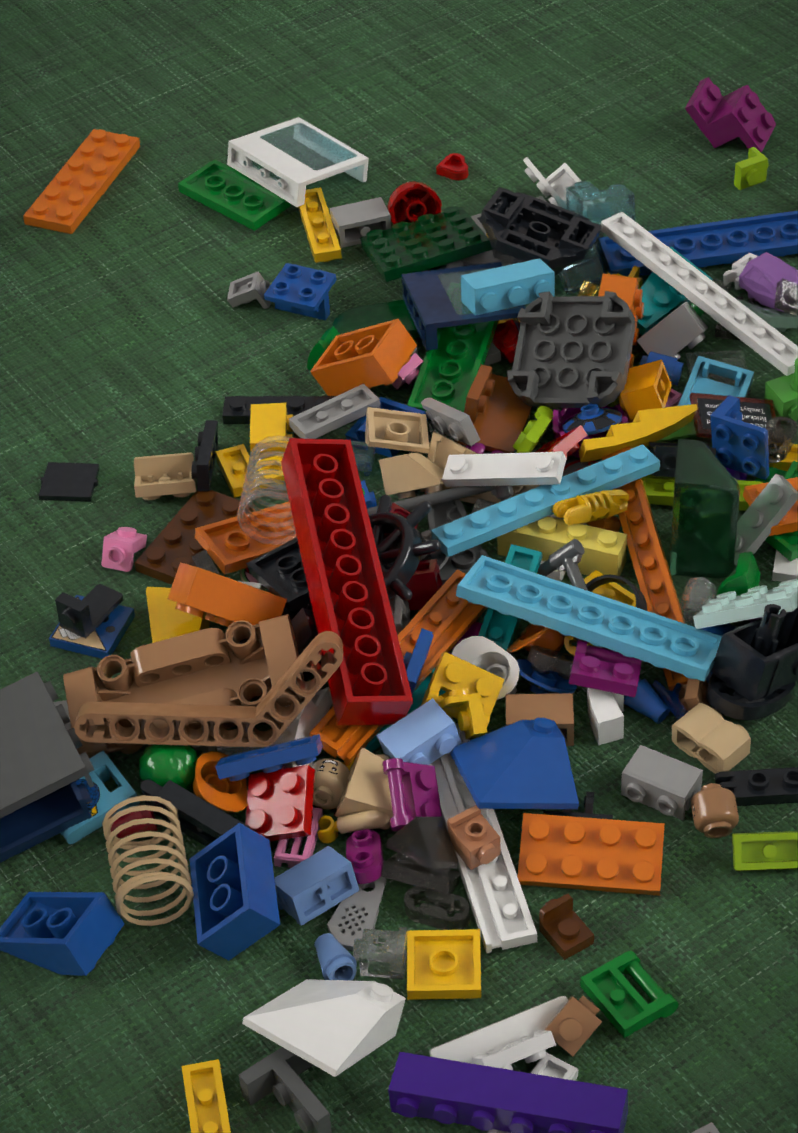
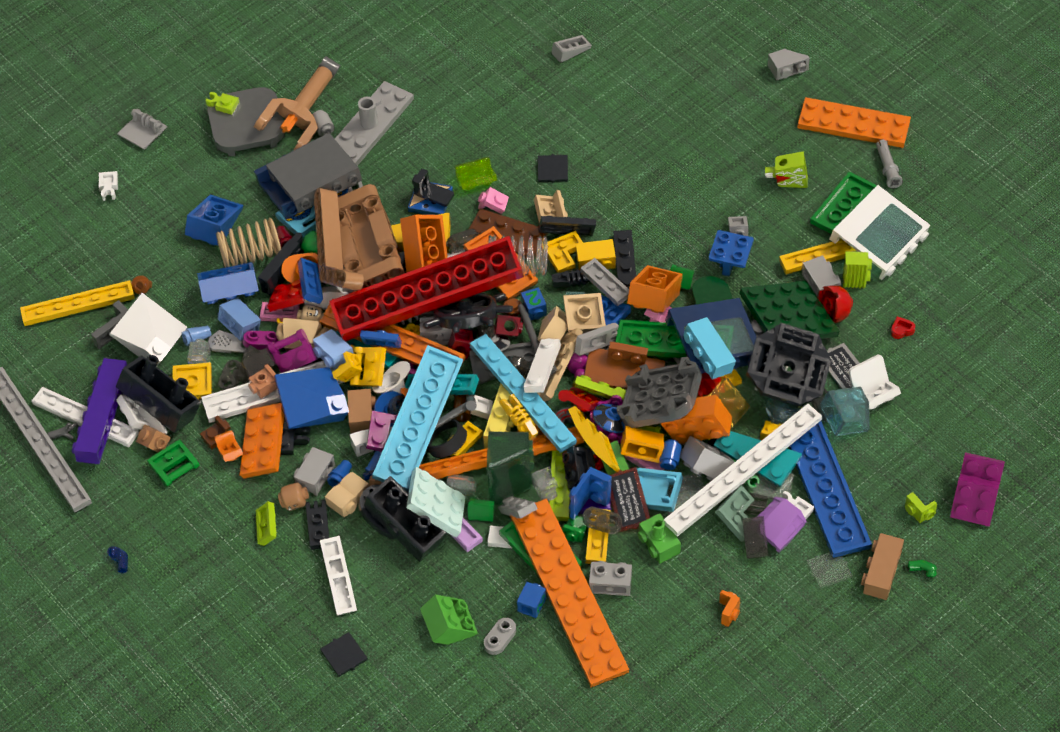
camera: 85 degrees right, 10 degrees up
none -> black piece [116,355,201,433]
none -> dark orange plate [131,275,152,294]
none -> orange bracket [214,430,243,462]
none -> blue cone [327,460,352,487]
none -> clear neon green bracket [454,157,497,190]
none -> lime torso [765,151,808,188]
none -> lime brick [843,251,872,289]
none -> light grey pin [876,140,903,188]

